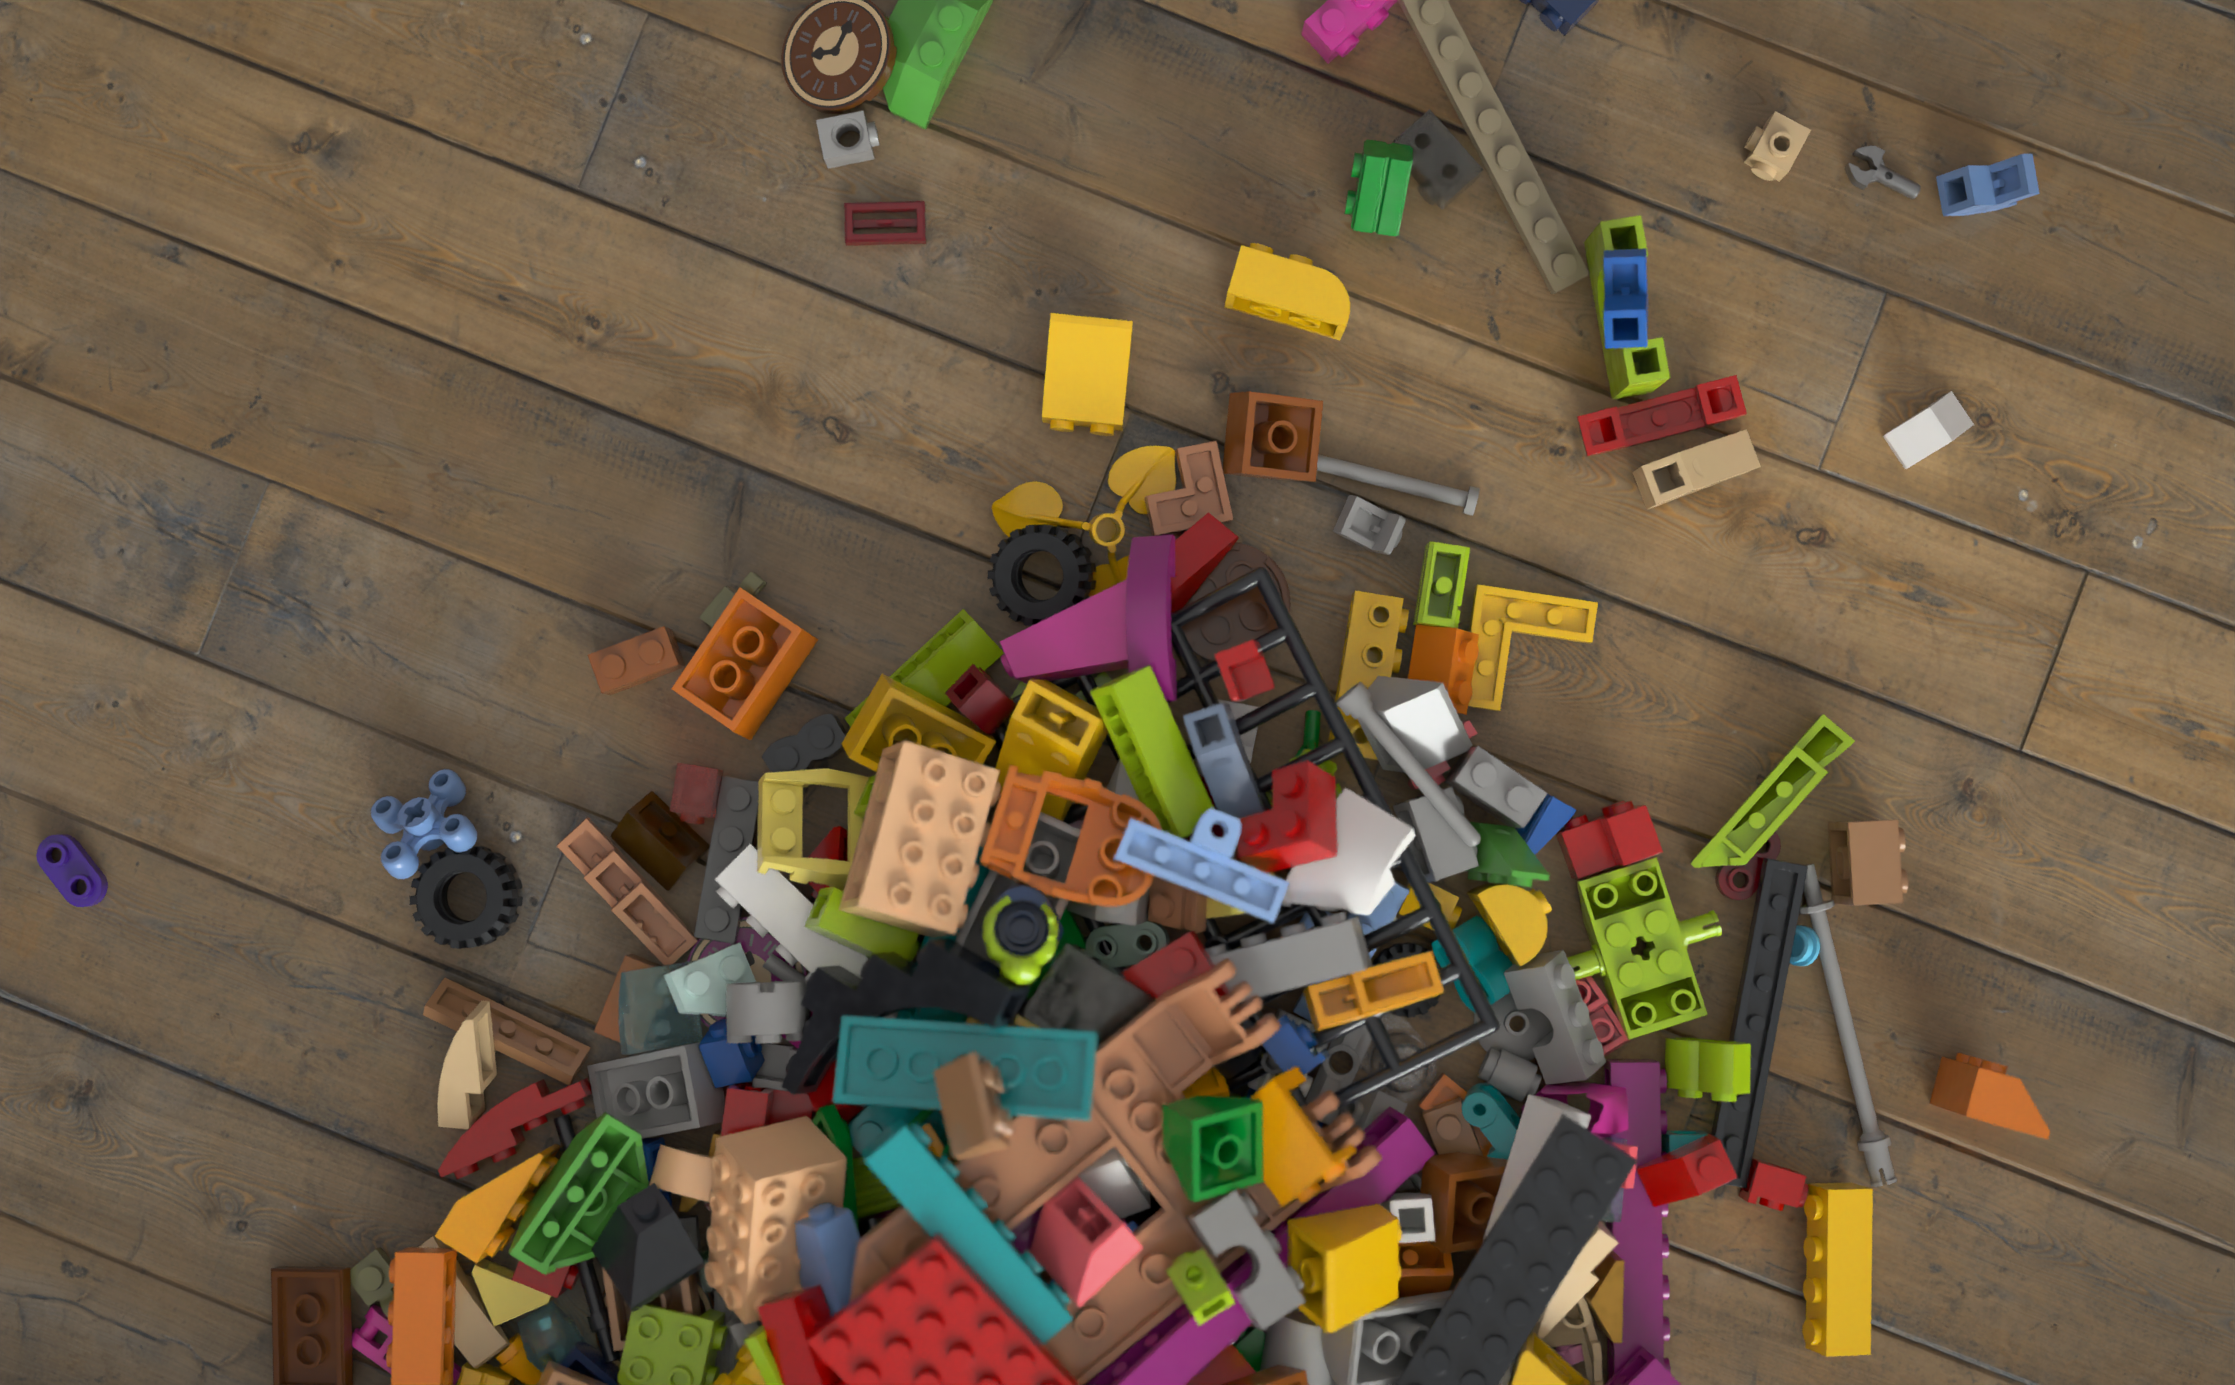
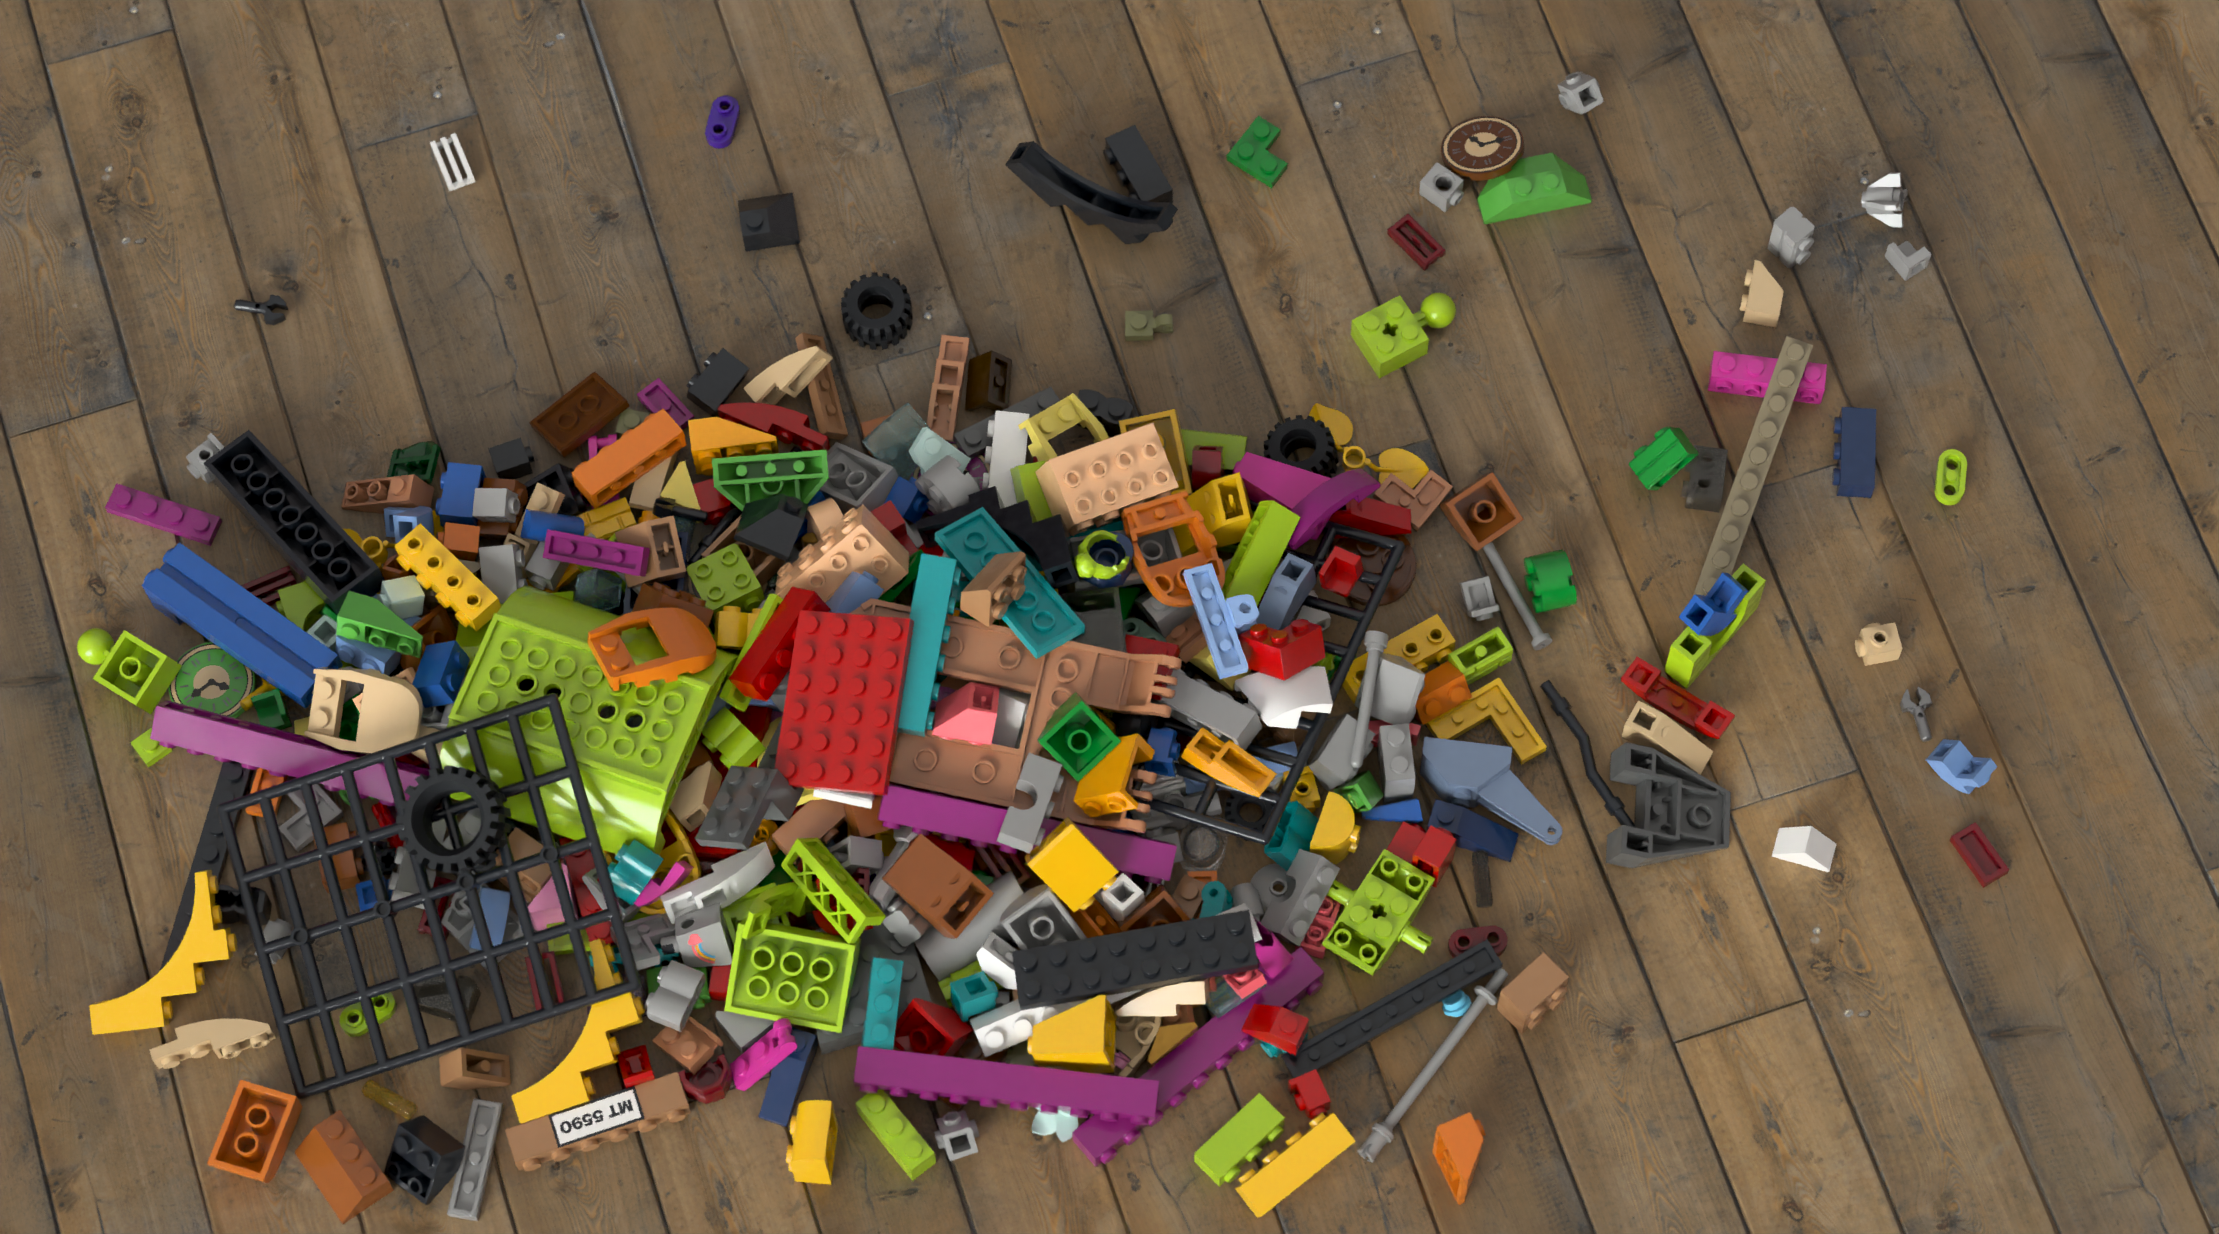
camera: 50 degrees right, 20 degrees down
medium blue gear [371,769,477,879] -> none
dark orange brick [588,626,686,695] -> none
clear red brick [670,763,724,825] -> none
orange slope [671,587,818,741] -> none
yellow slope [1042,313,1133,436] -> none
lime brick [1166,1248,1235,1326] -> none
yellow brick [1225,243,1350,340] -> none
lime brick [1665,1037,1751,1102] -> none
lime wedge [1690,714,1855,868] -> none
none -> magenta plate [637,377,695,430]
none -> black bar [653,498,708,522]
none -> black brick [686,348,749,417]
none -> black slope [738,192,800,252]
none -> black arch [1005,141,1178,244]
none -> black brick [1103,125,1173,203]
none -> lime brick [1194,1093,1285,1187]
none -> green plate [1227,116,1288,188]
none -> lime brick [1351,293,1456,379]
none -> sand blue slope [1420,737,1562,845]
none -> dark blue slope [1427,799,1519,862]
none -> clear smoke axle [1472,850,1493,908]
none -> green brick [1524,549,1577,613]
none -> black bar [1540,680,1636,828]
none -> dark grey wedge [1606,742,1731,868]
none -> dark red tile [1950,822,2009,888]

